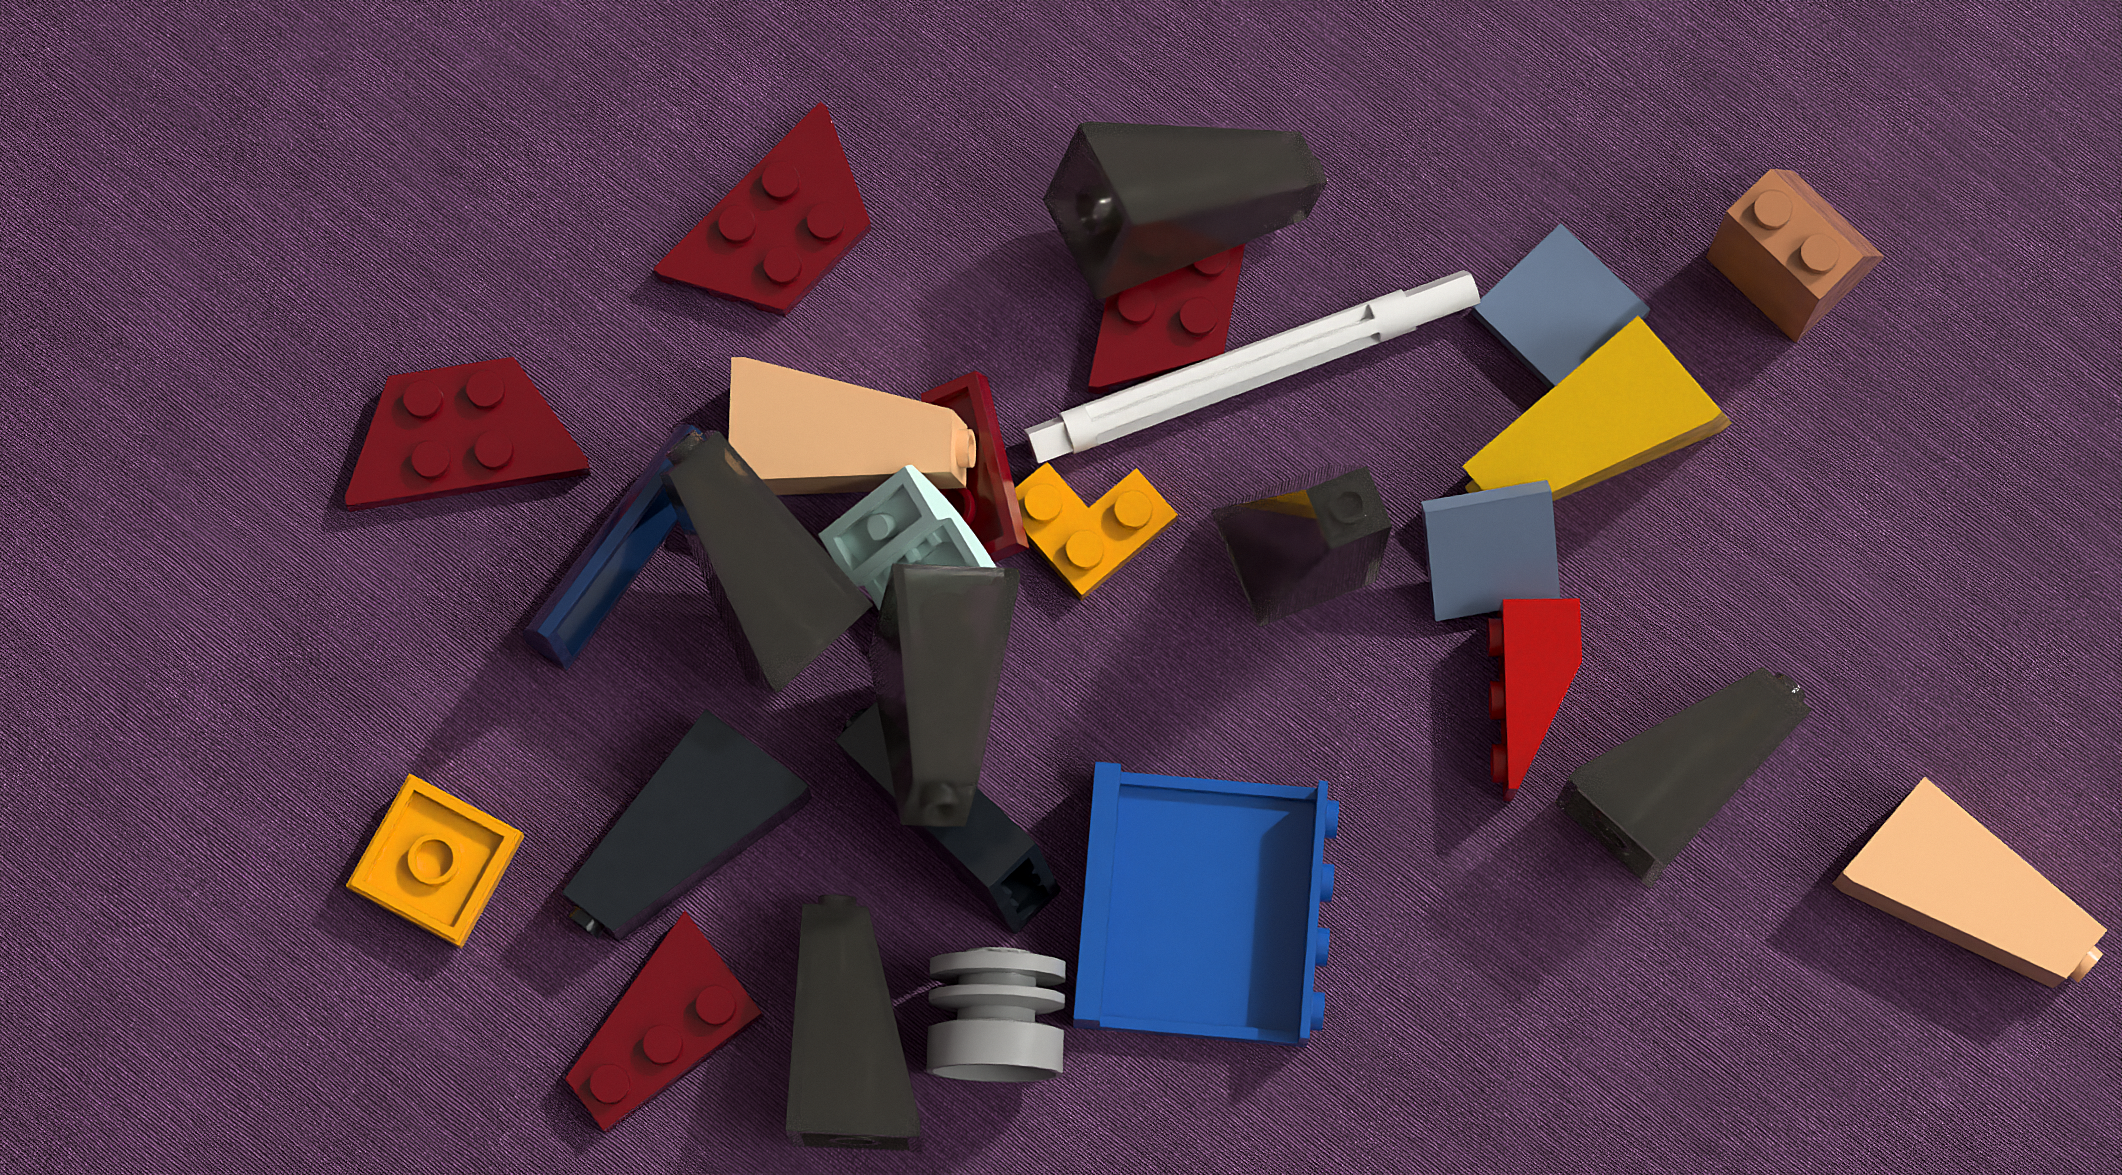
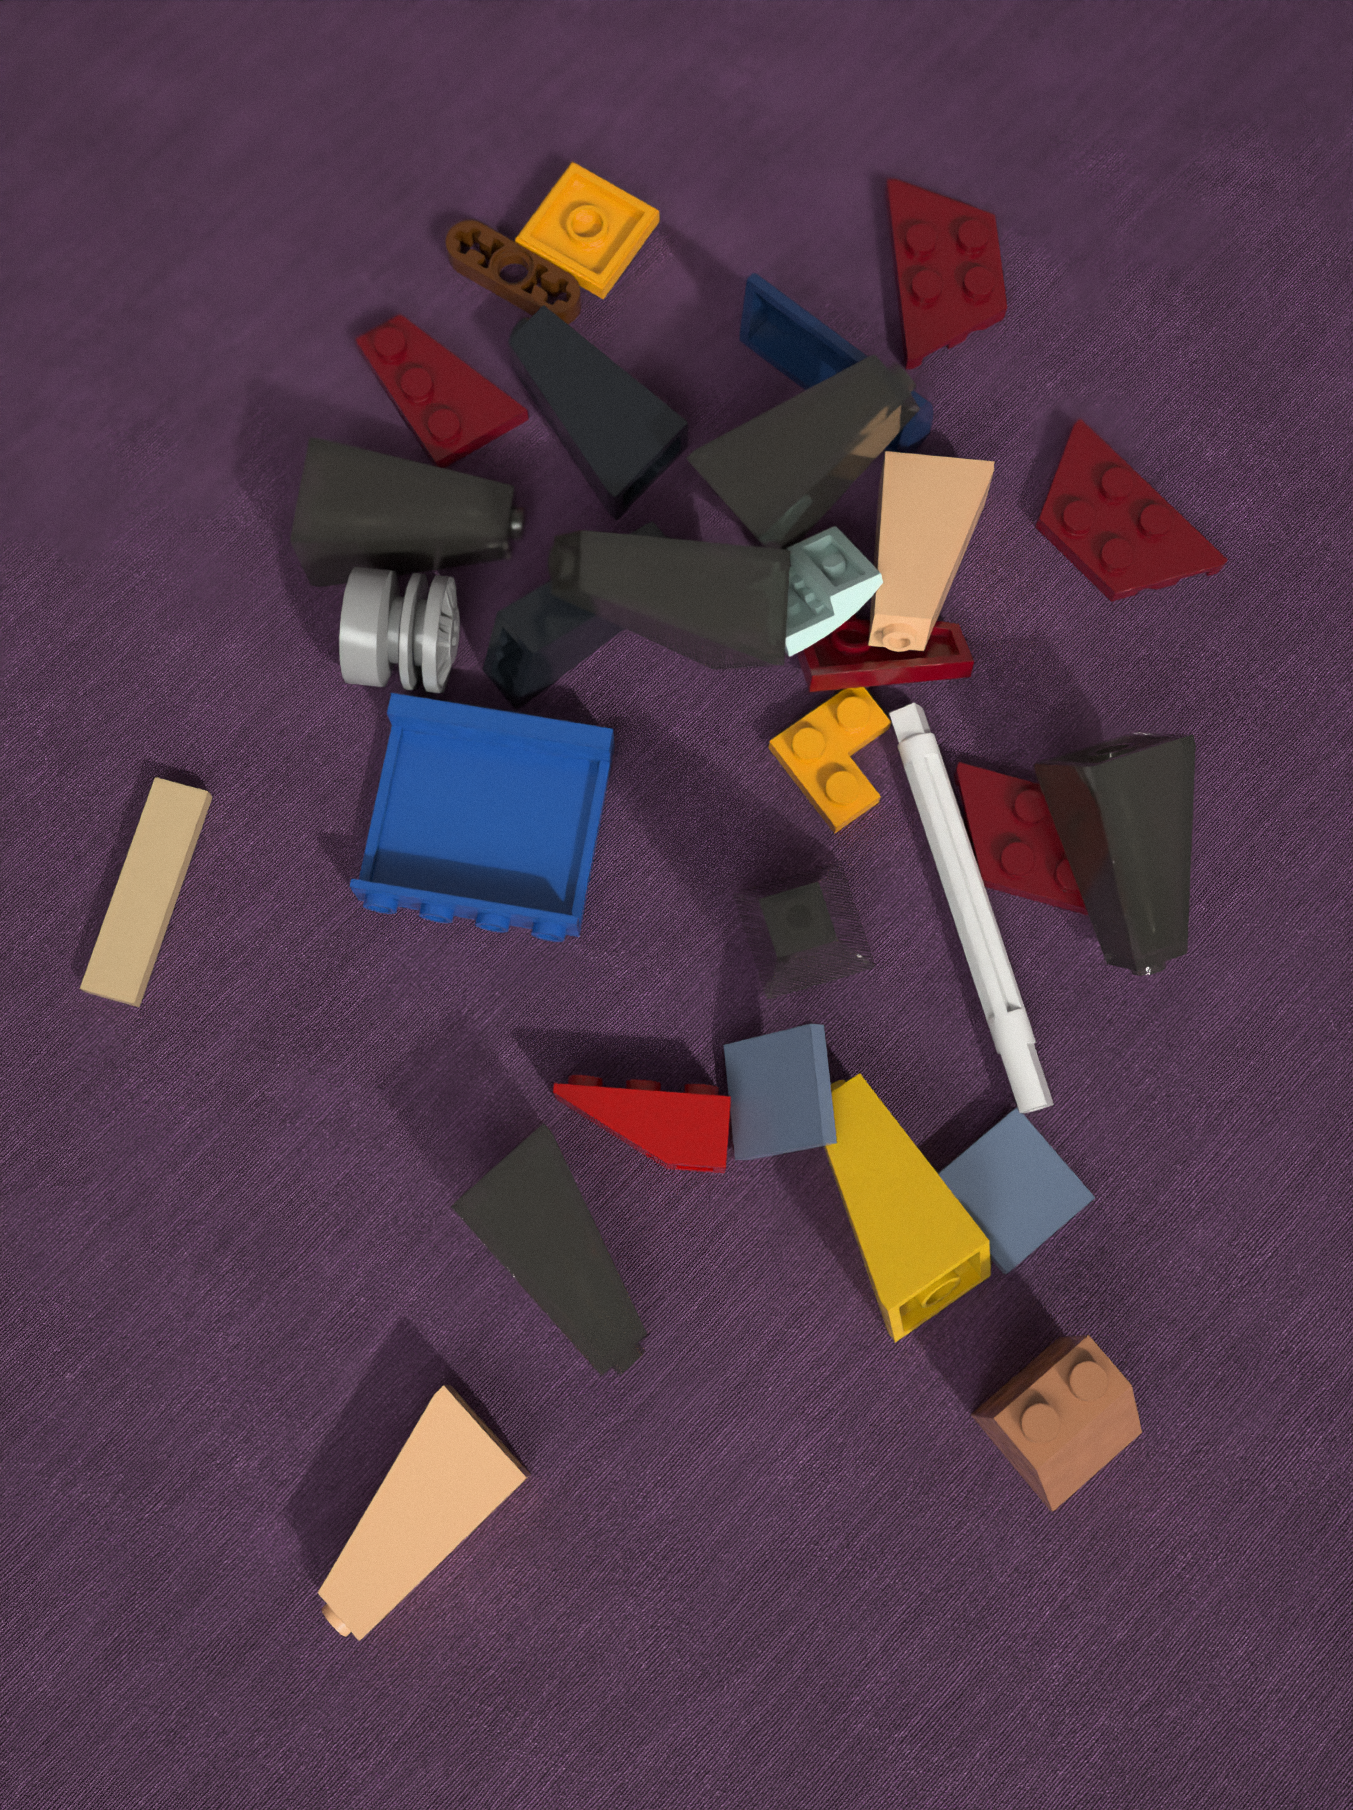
camera: 95 degrees right, 0 degrees up
none -> reddish brown beam [445,220,581,324]

